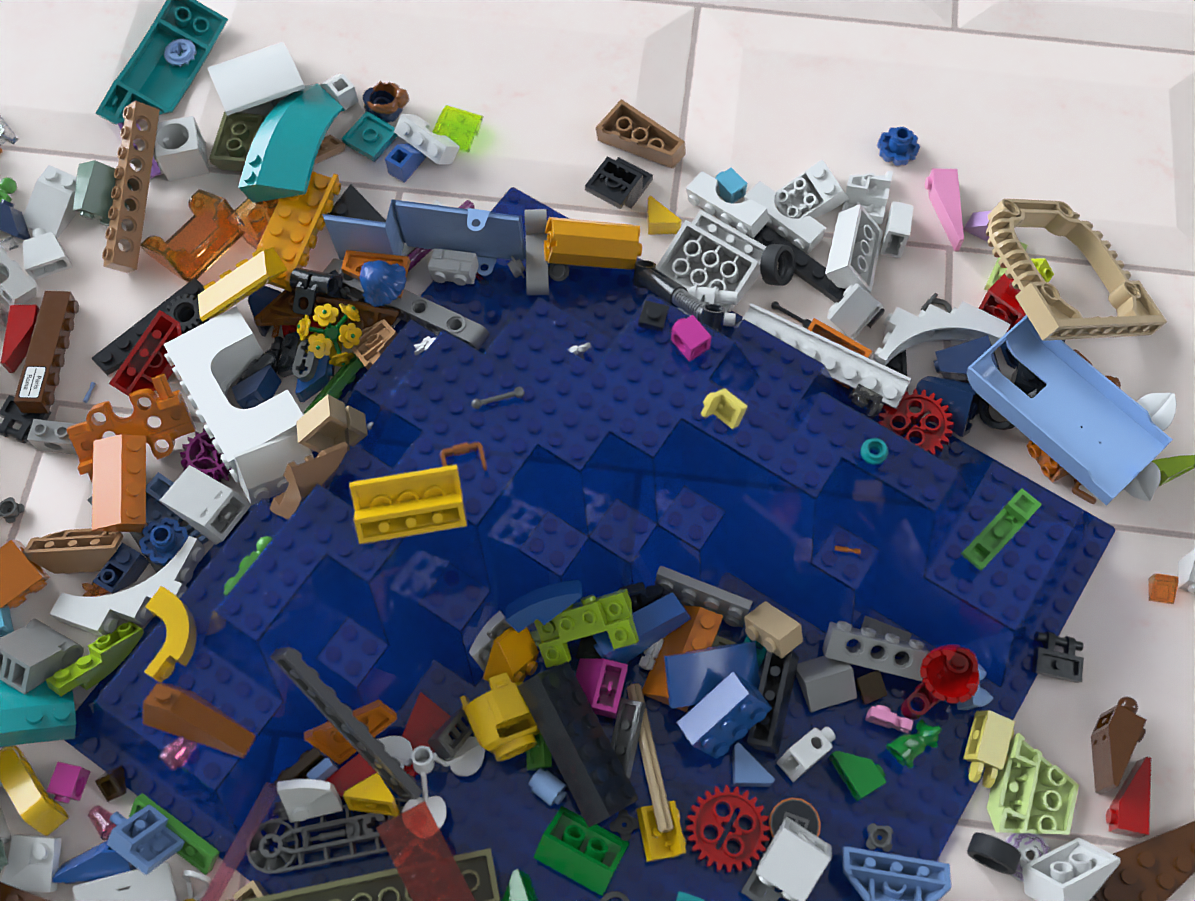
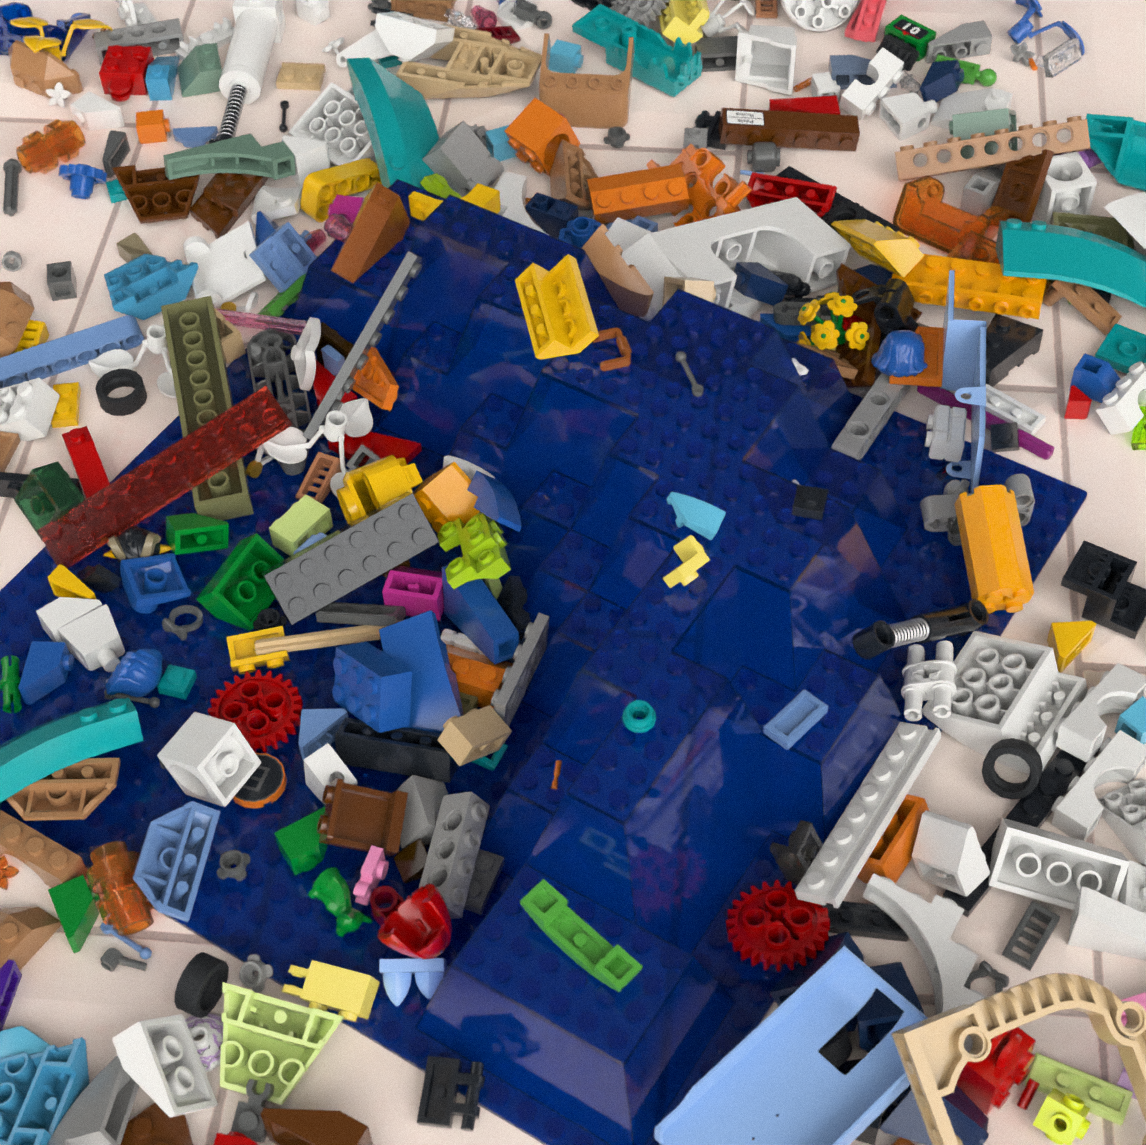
camera: 90 degrees right, 15 degrees down
yellow slope [343,773,399,817] -> none
dark pink brick [671,315,712,362] -> none
black hinge [771,301,811,328] -> none
none -> dark grey plate [230,1079,274,1143]
none -> light grey plate [239,954,274,993]
none -> yellowish green brick [269,494,333,556]
none -> nougat slope [295,452,346,504]
none -> reddish brown panel [317,778,408,857]
none -> medium azure slope [666,492,726,540]
none -> dark grey head [747,142,780,172]
none -> medium blue tile [763,689,828,750]
none -> light grey slope [960,166,1004,217]
none -> reddish brown wing [991,149,1054,223]
none -> dark grey slope [1002,900,1061,971]
none -> slope [1064,385,1092,420]

